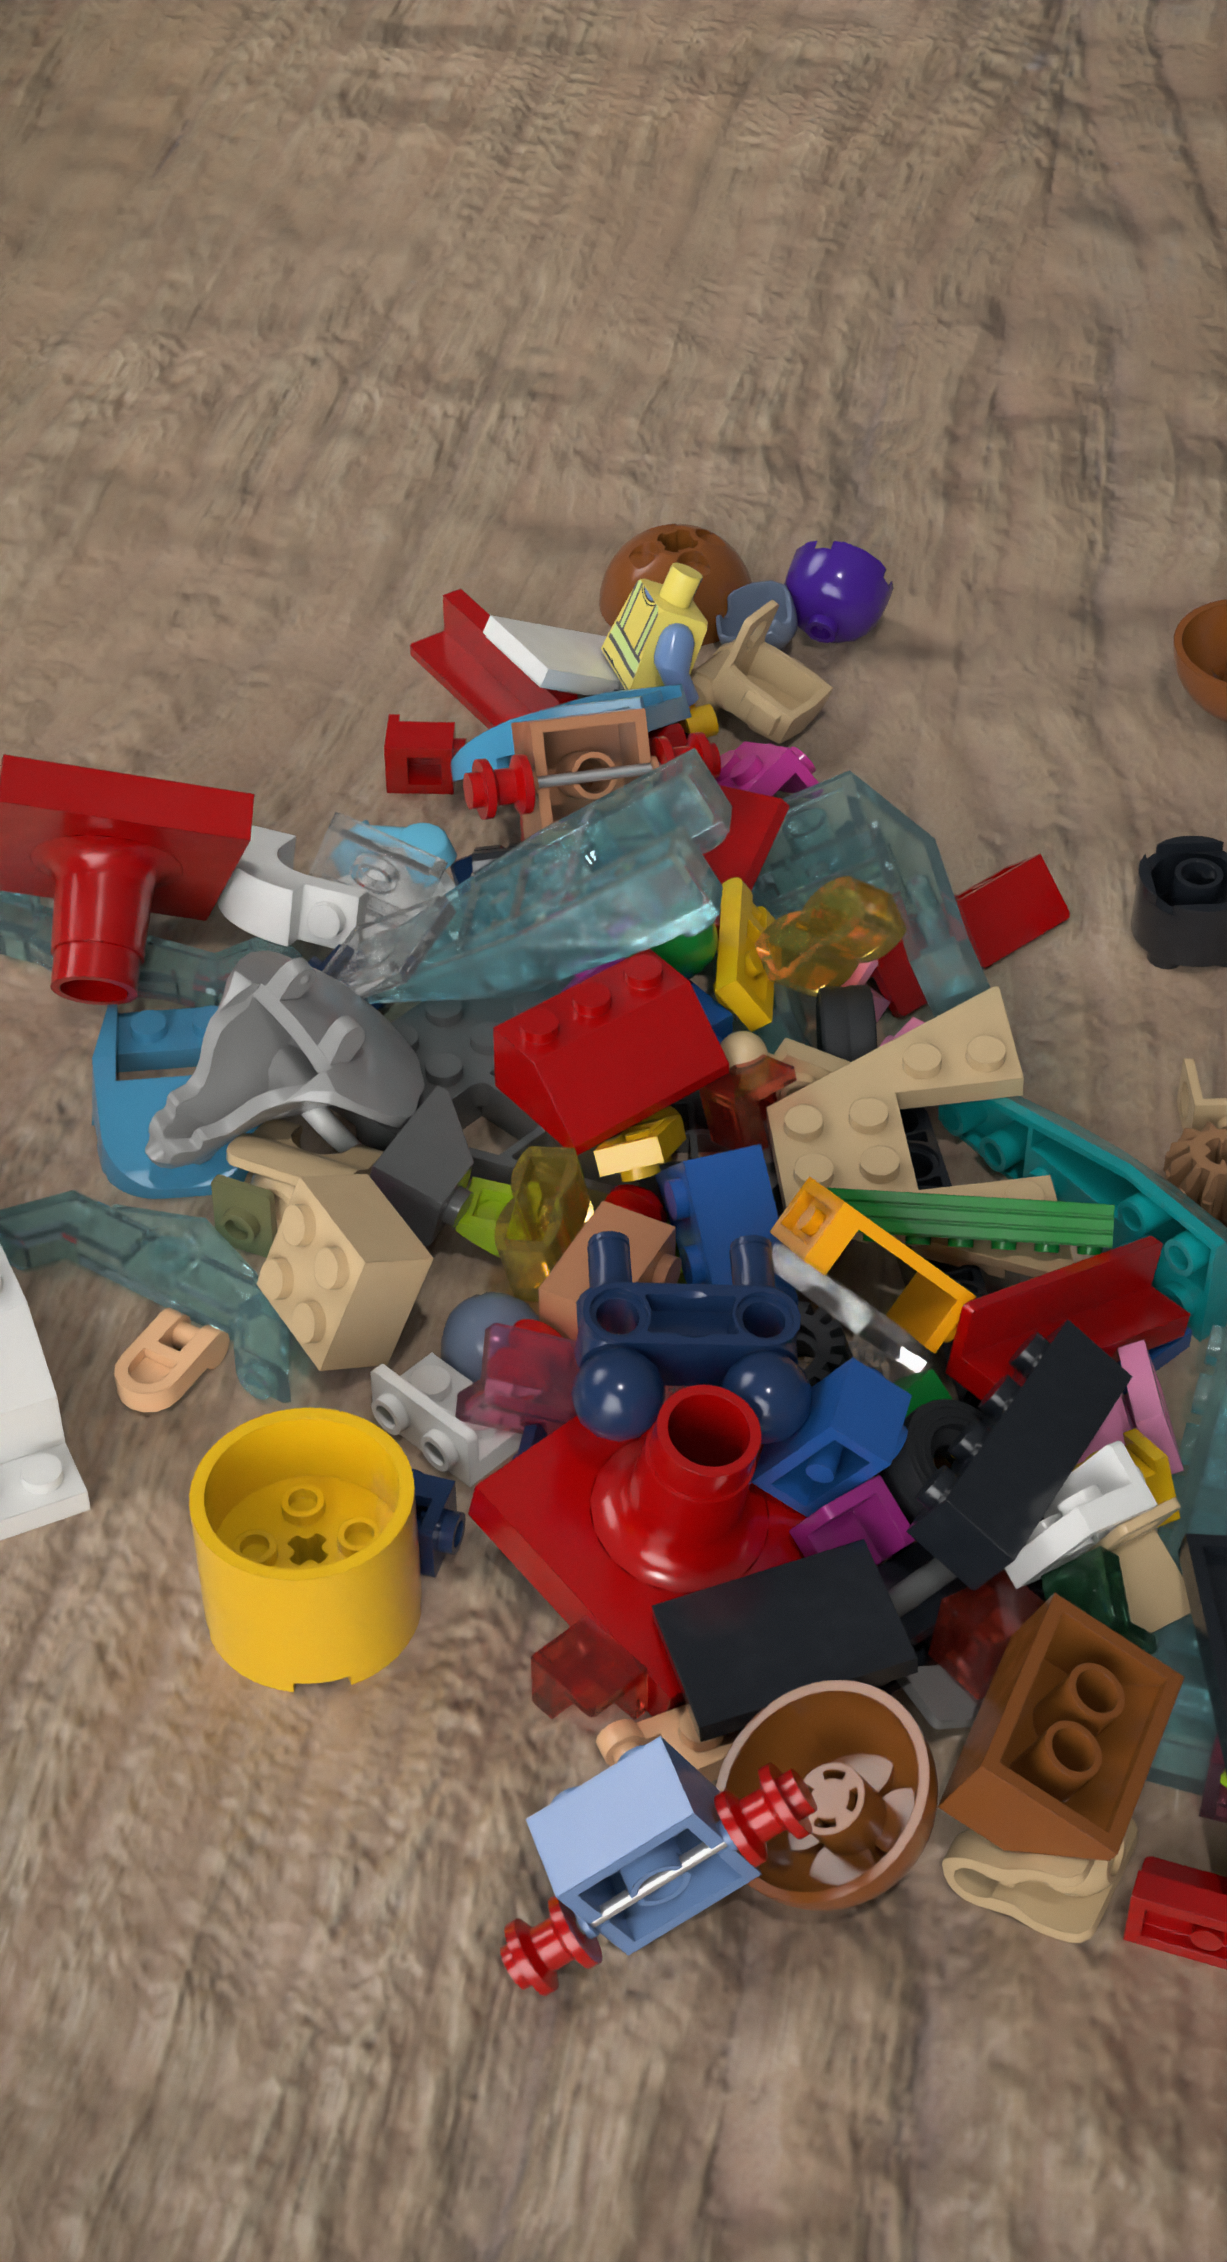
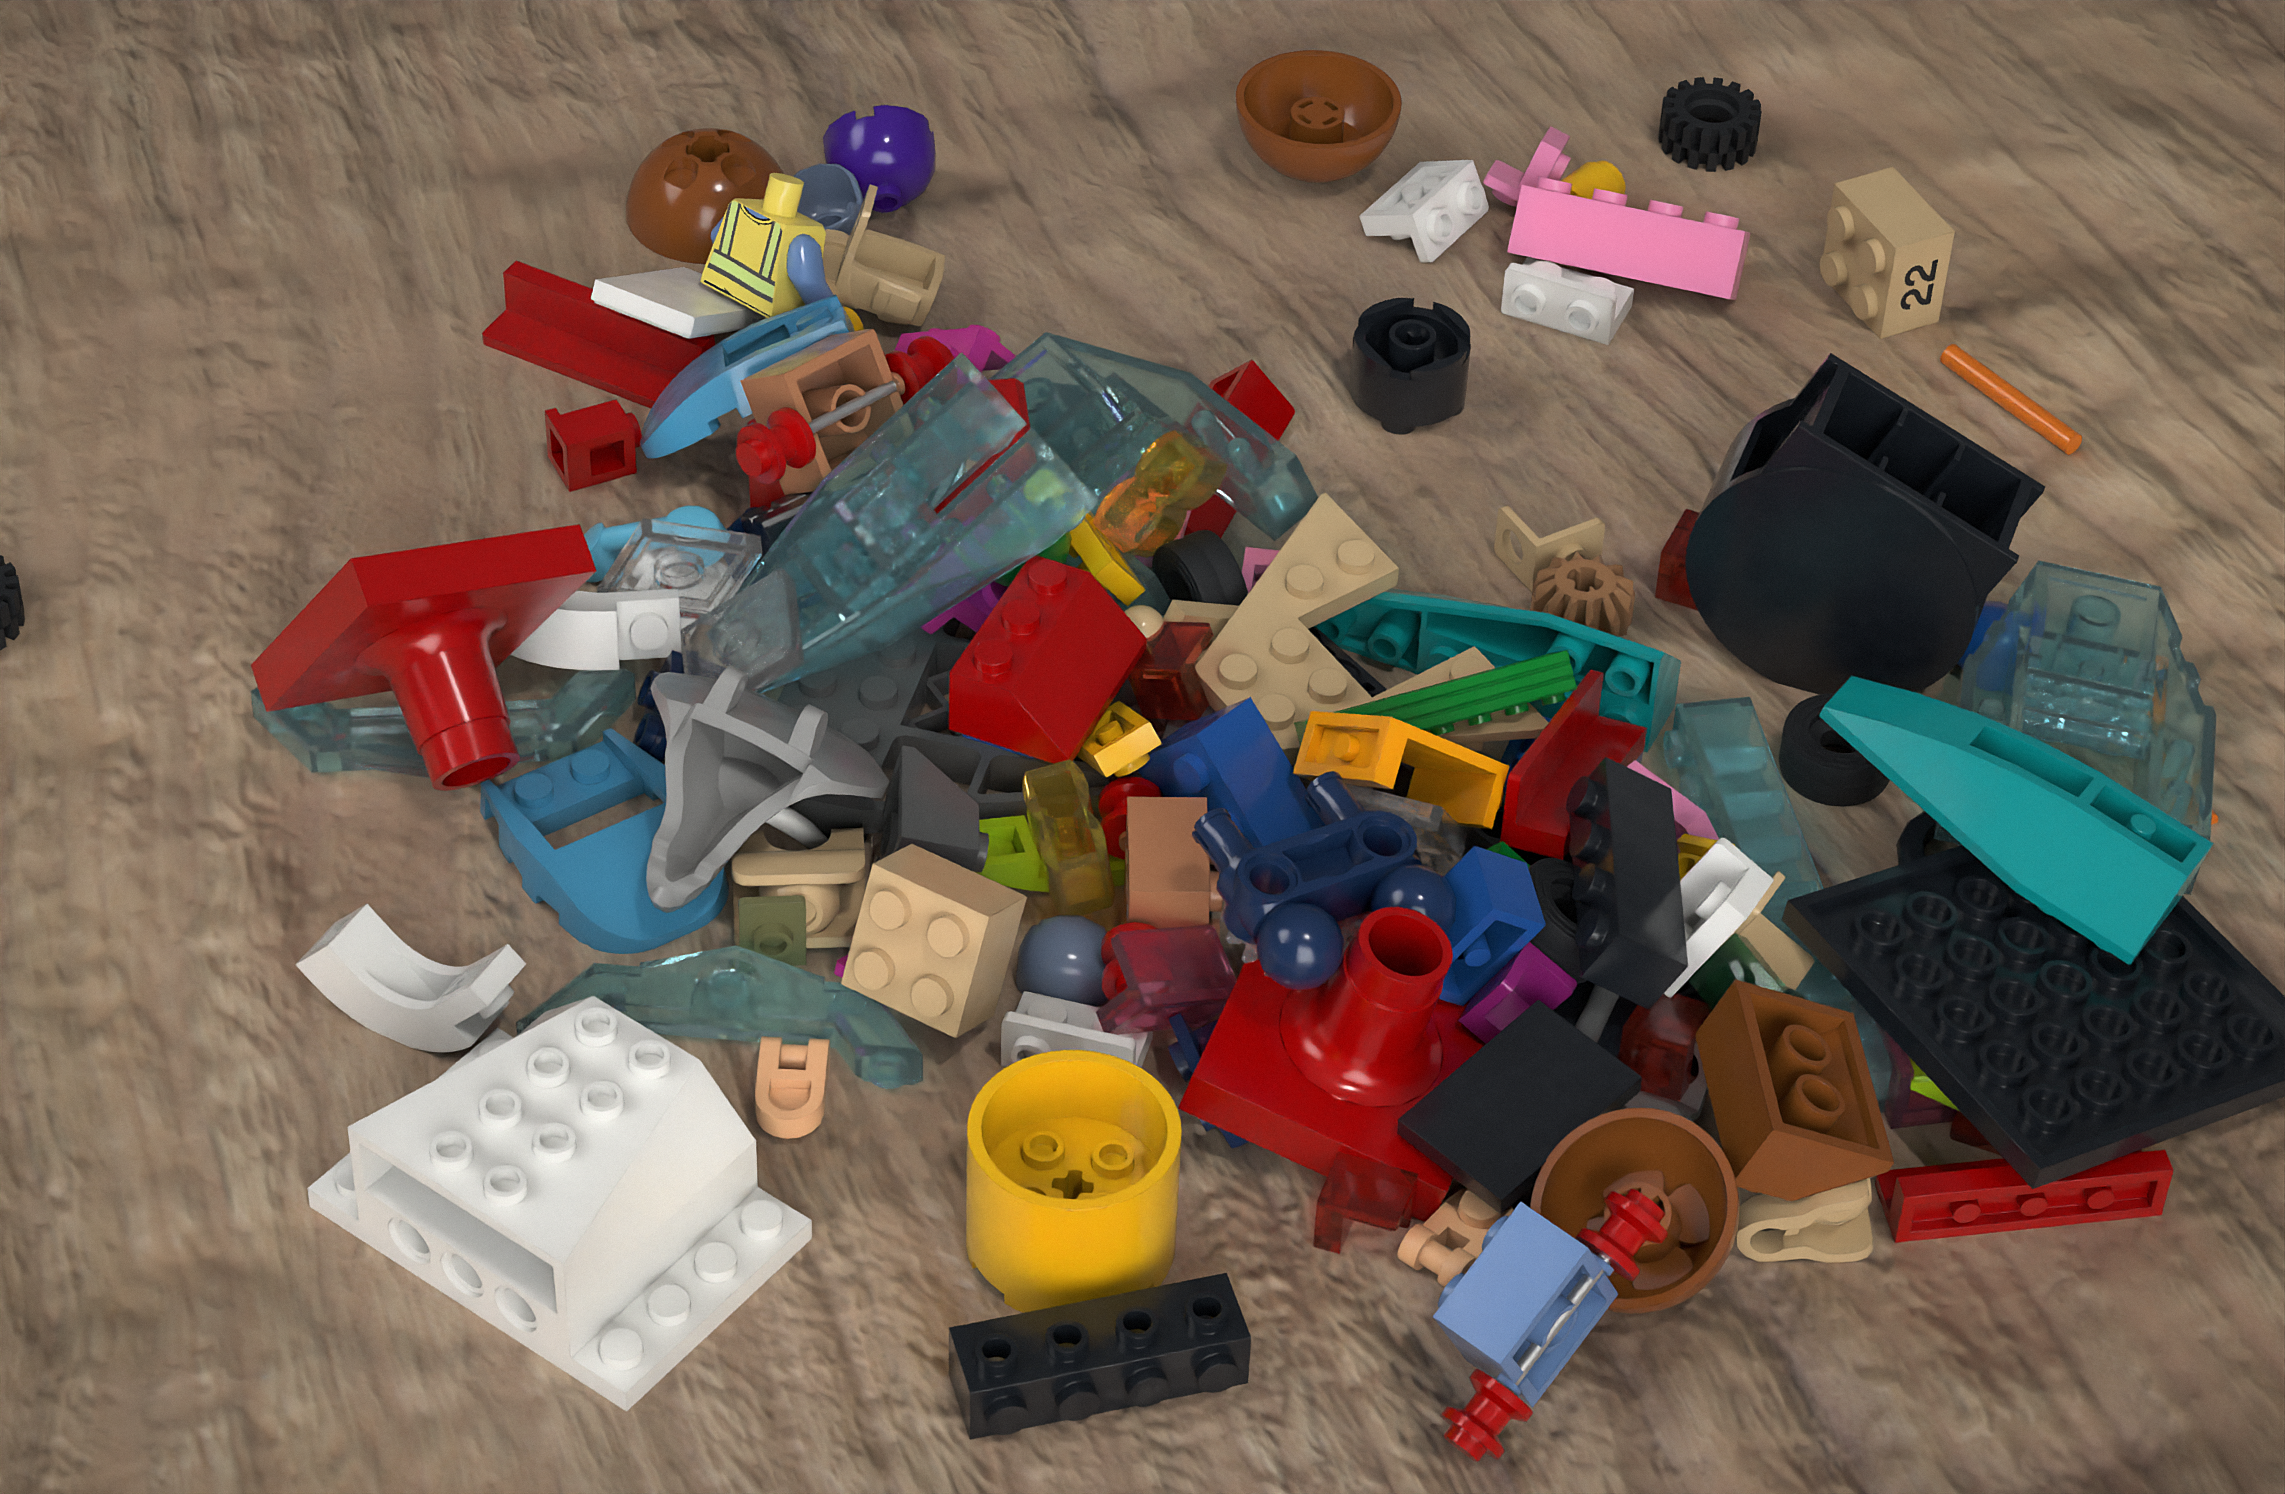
camera: 30 degrees left, 0 degrees up
none -> black brick [949,1273,1251,1440]

